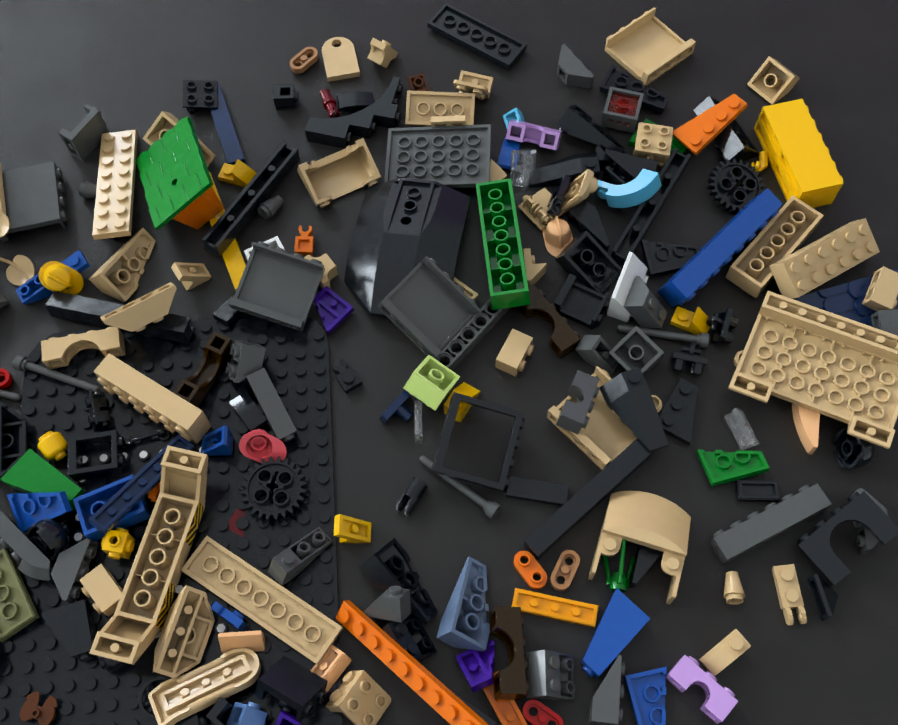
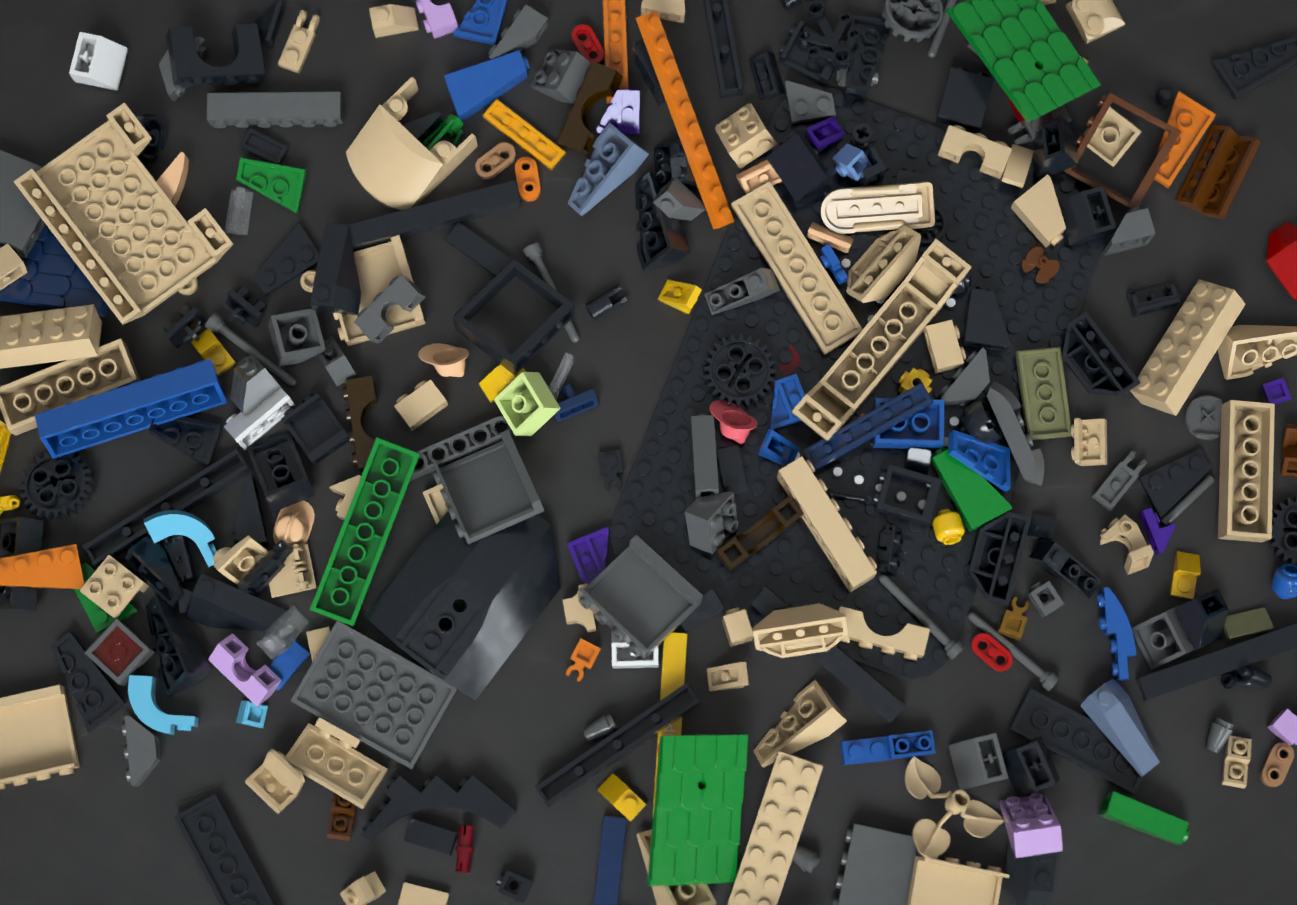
camera: 155 degrees left, 15 degrees up
yellow piece [38,261,84,295] -> none
tan windscreen [297,138,381,208] -> none
tan cone [723,571,745,605] -> none
none -> medium azure arch [128,675,199,735]
none -> light nougat piece [419,343,469,377]
none -> tan brick [722,607,754,647]
none -> blue wing [770,373,805,431]

